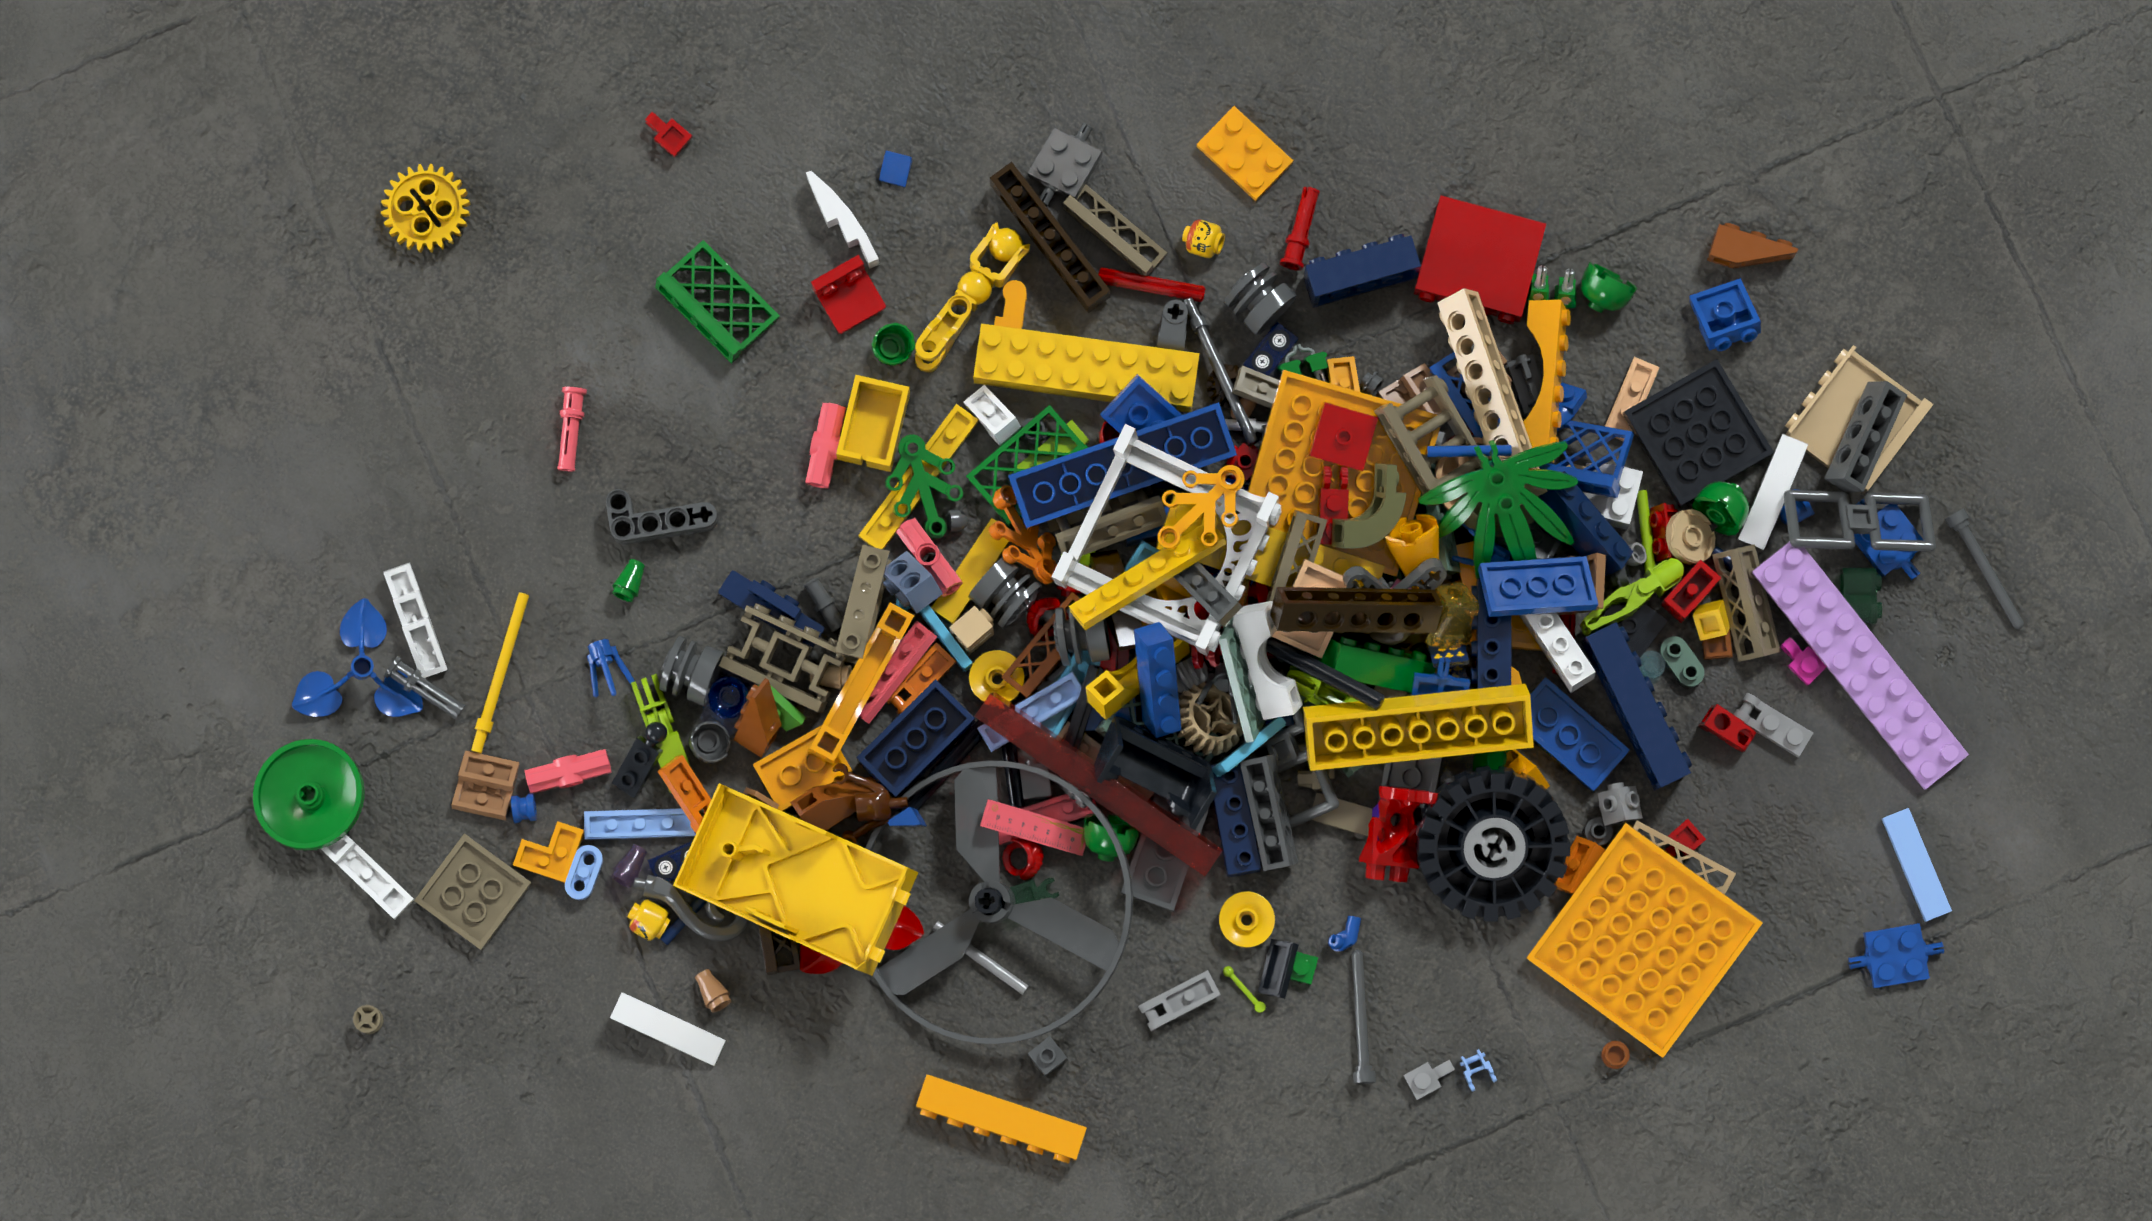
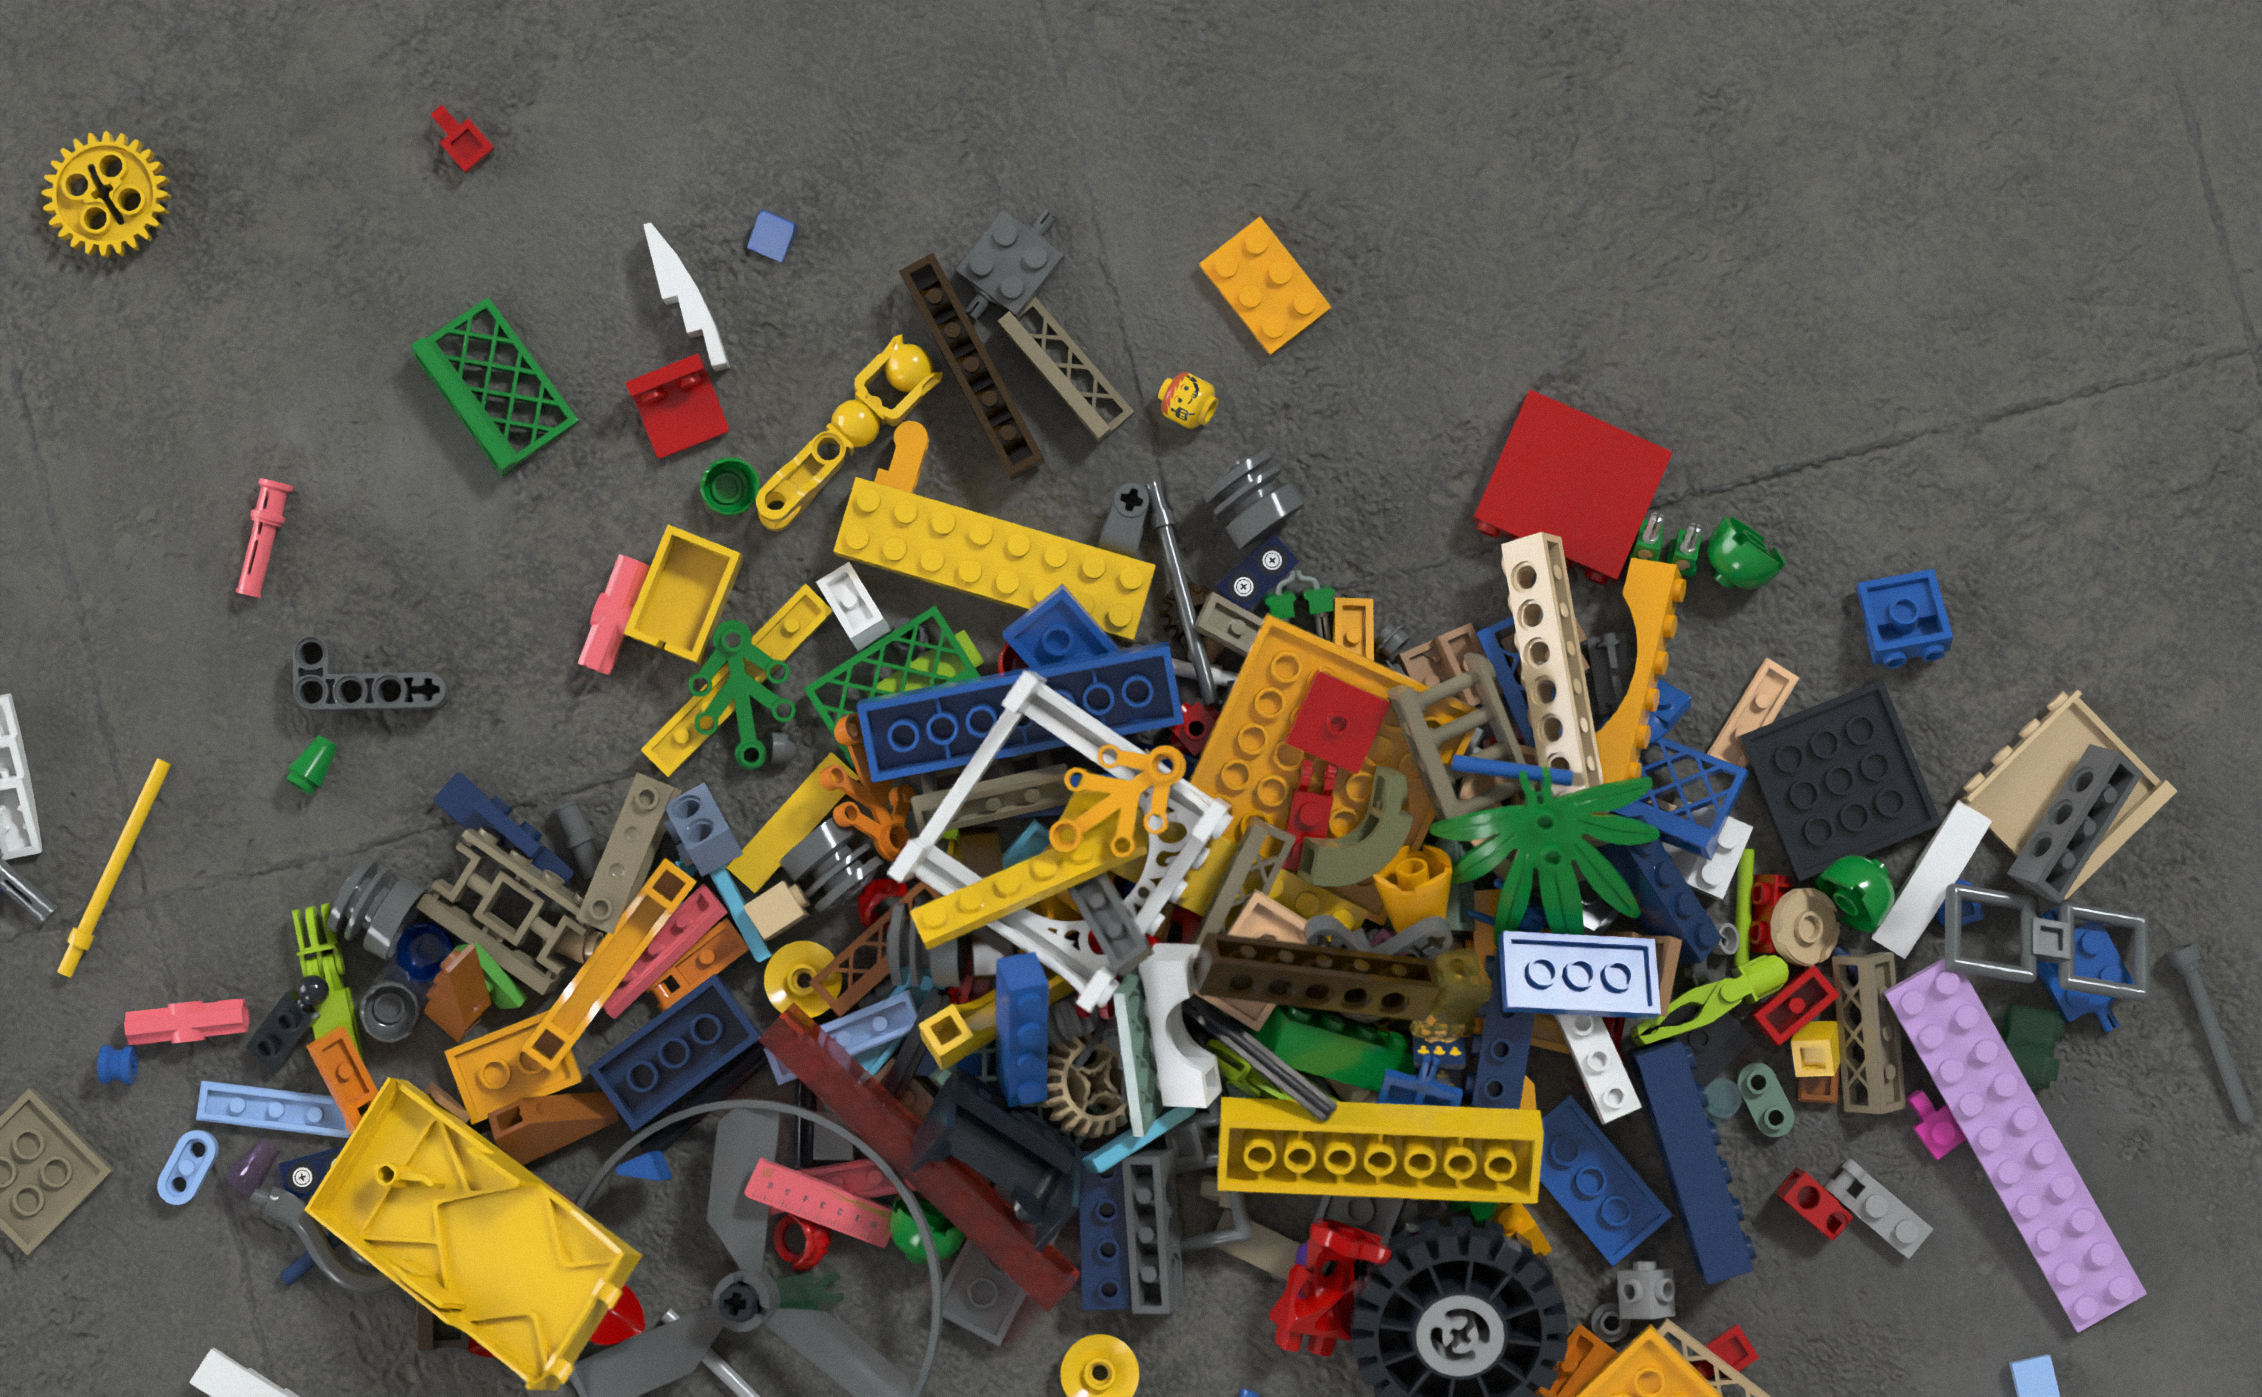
camera: 10 degrees right, 5 degrees up
medium nougat slope [451,750,519,821] -> none
light orange plate [513,821,584,883] -> none
blue plant [587,639,639,697] -> none
yellow head [627,899,670,941] -> none
medium nougat cone [695,969,731,1013] -> none
reddish brown piece [833,763,908,844] -> none
coral piece [896,518,963,597] -> none
red axle [1098,267,1205,302] -> none
red pin [1280,187,1320,271] -> none
dark blue brick [1303,234,1421,308] -> none
dark orange slope [1707,223,1798,269] -> none

